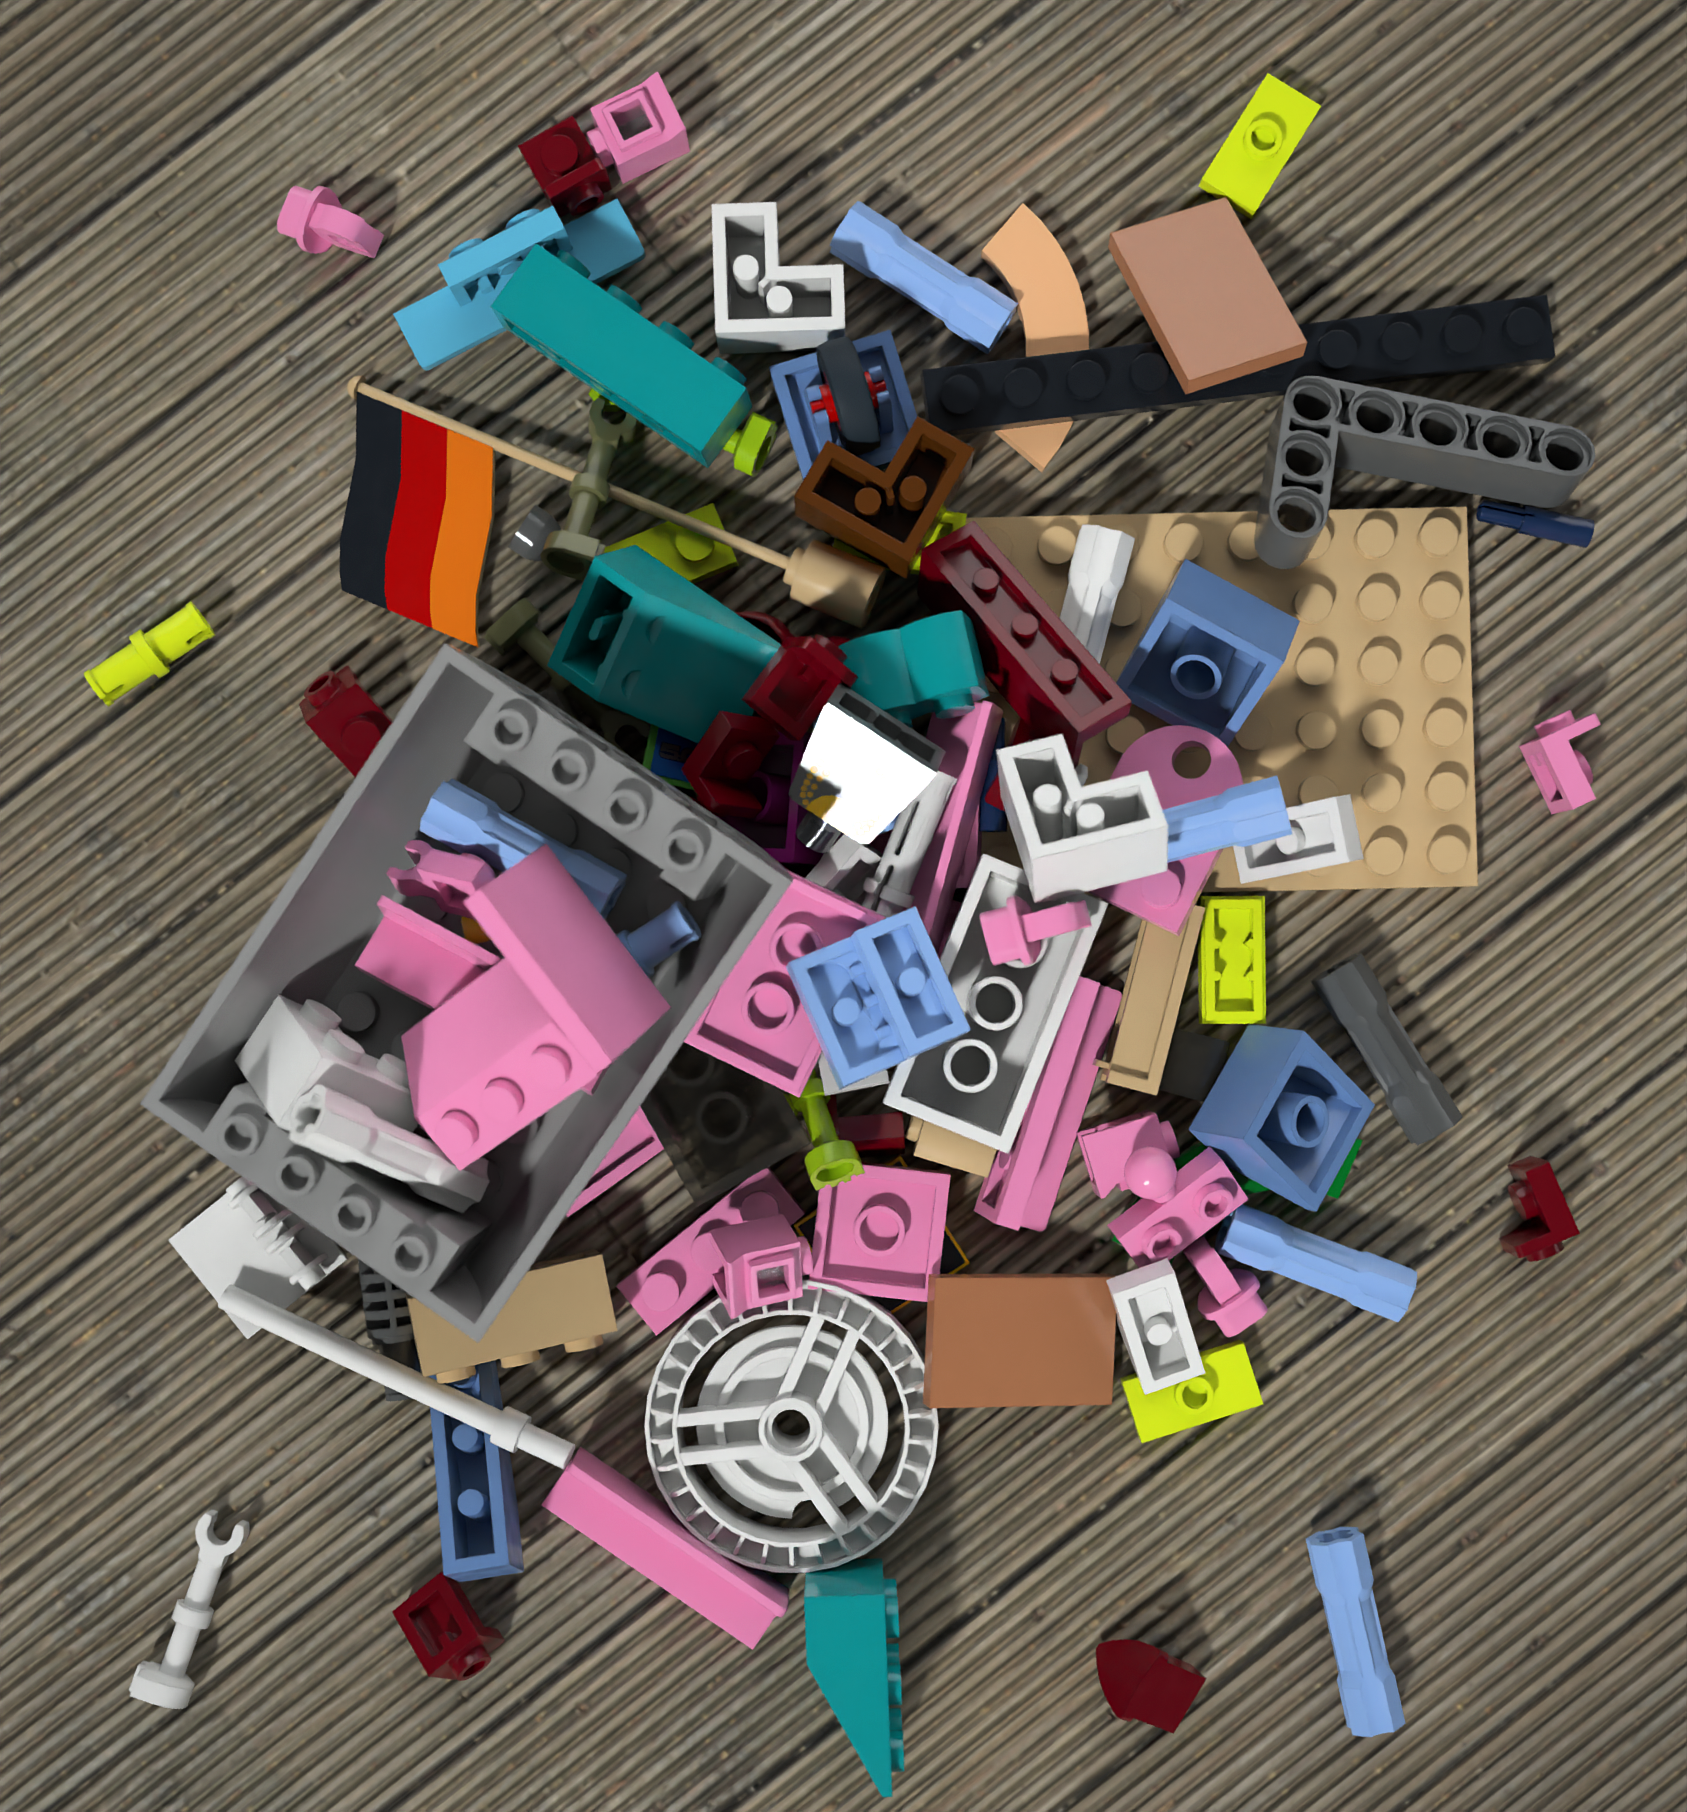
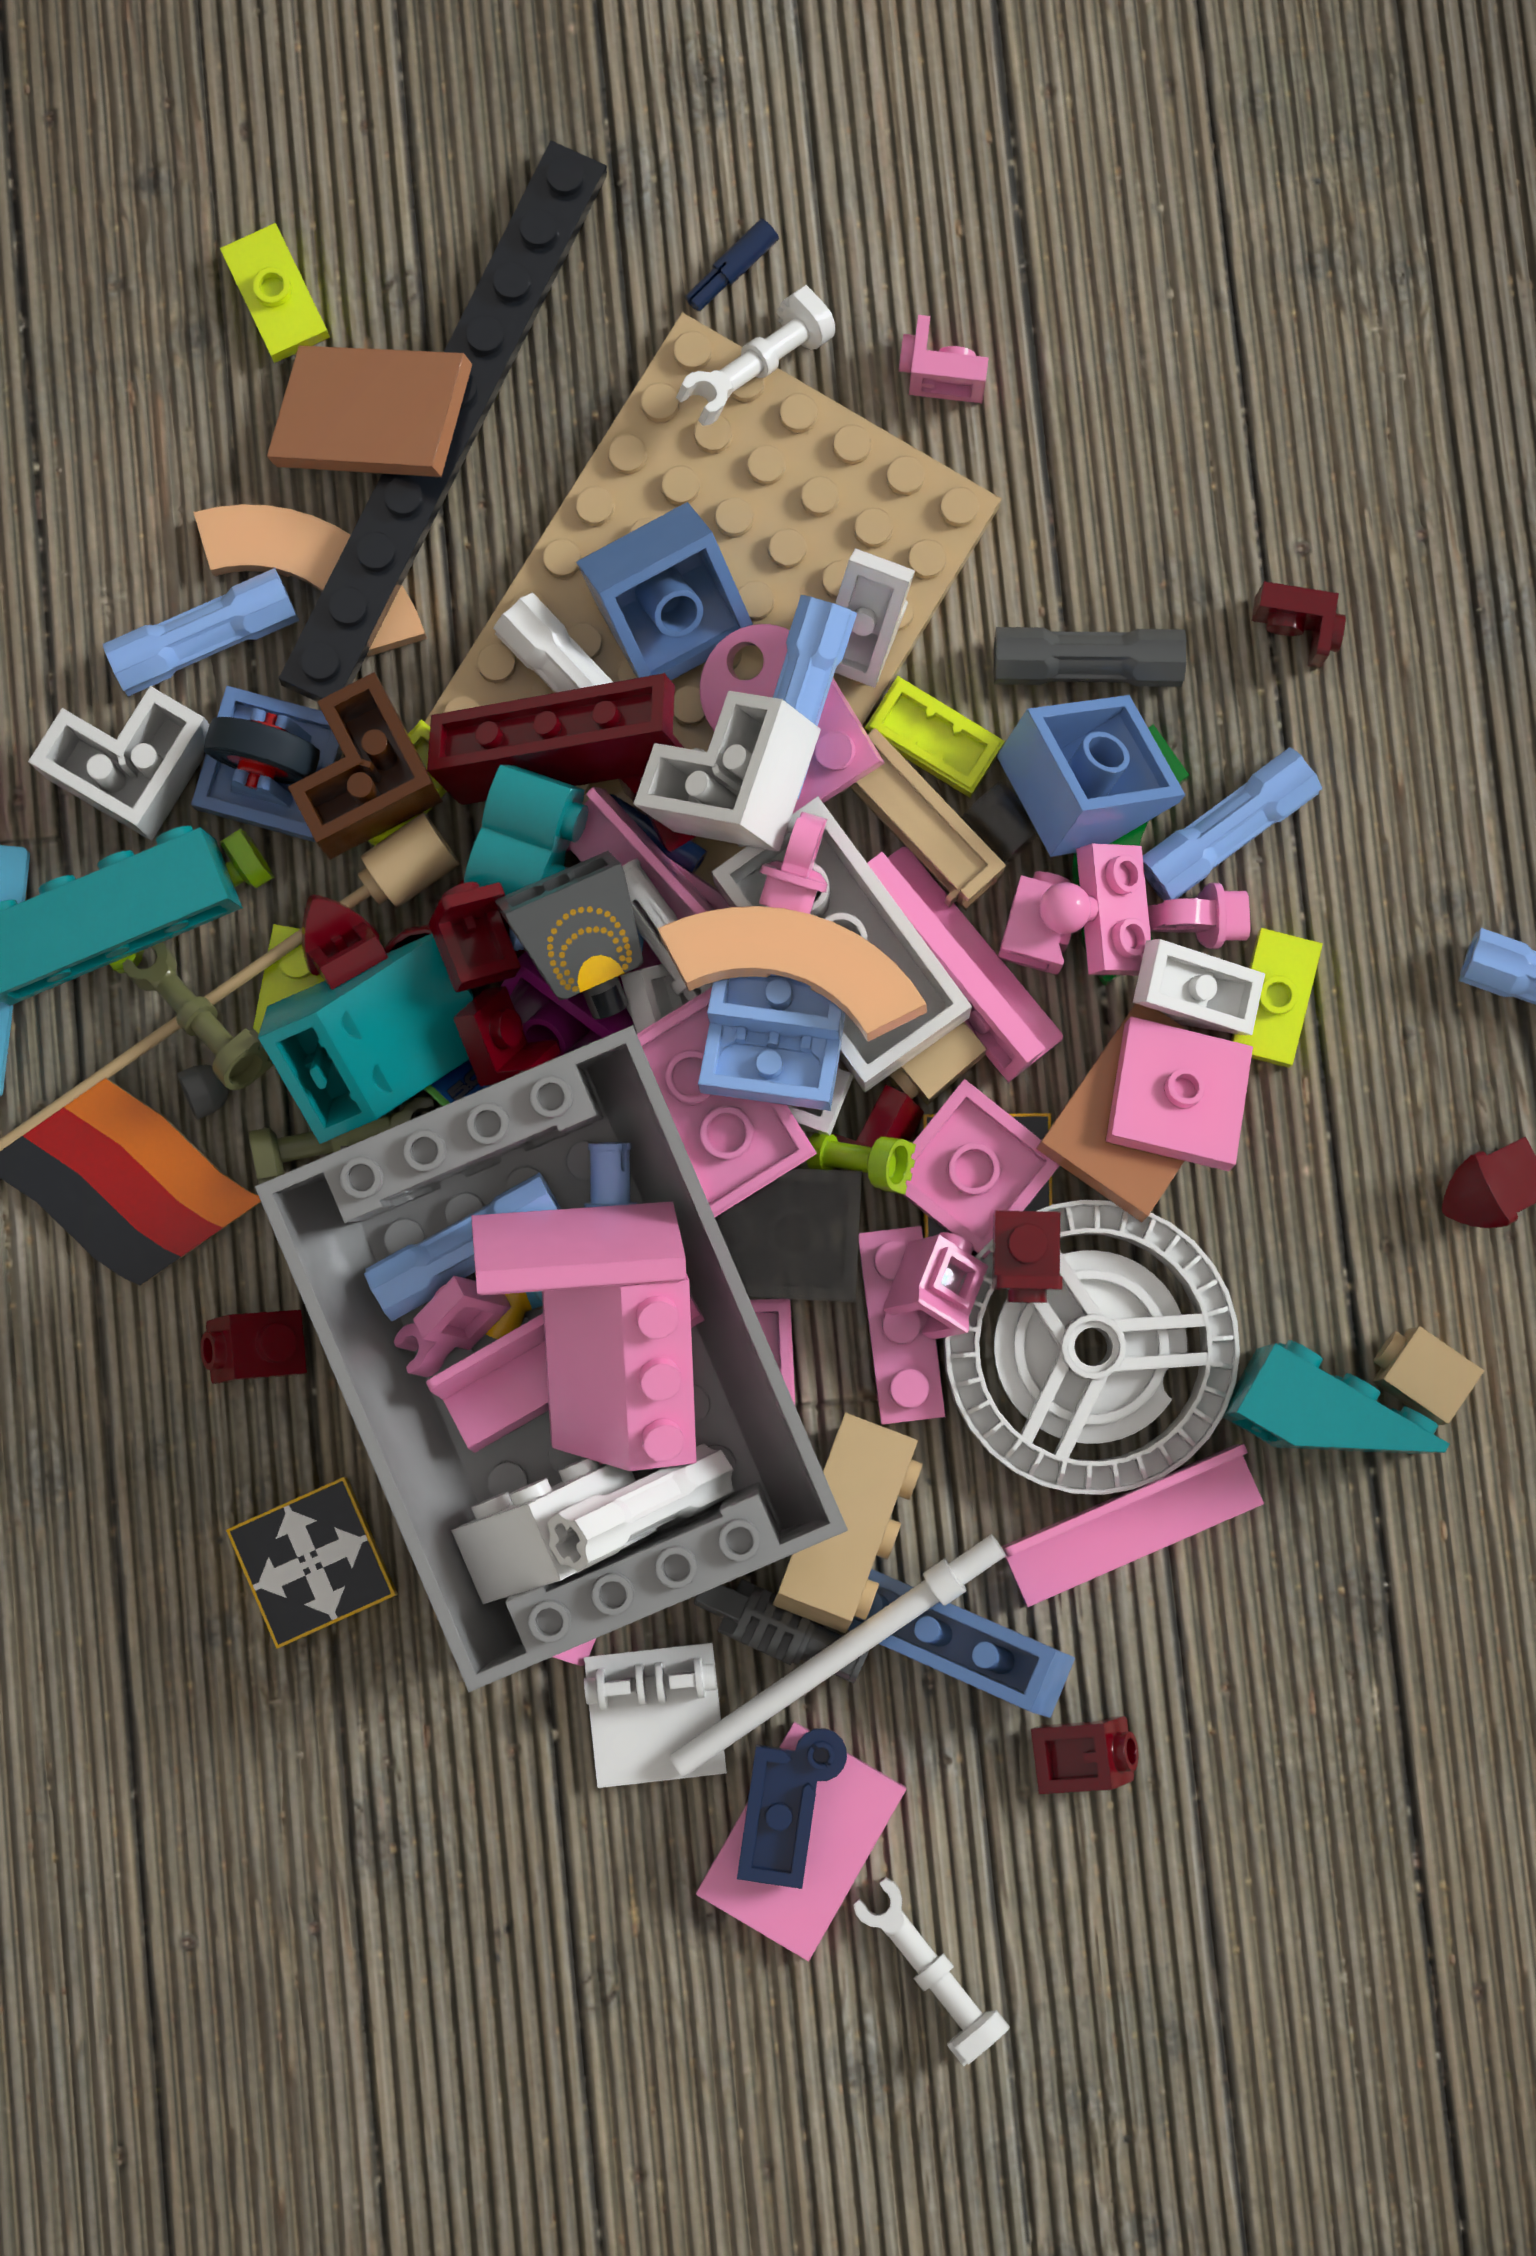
camera: 55 degrees left, 5 degrees down
neon yellow pin [83,601,215,706] -> none
dark grey beam [1254,376,1596,569] -> none
none -> black tile [226,1477,398,1649]
none -> dark red tile [302,894,388,990]
none -> light nougat tile [657,906,927,1042]
none -> white piece [676,285,835,426]
none -> bright pink tile [696,1721,907,1962]
none -> dark blue hinge [737,1728,847,1889]
none -> dark red bracket [992,1211,1063,1303]
none -> bright pink plate [1106,1016,1253,1171]
none -> tan brick [1372,1326,1485,1425]

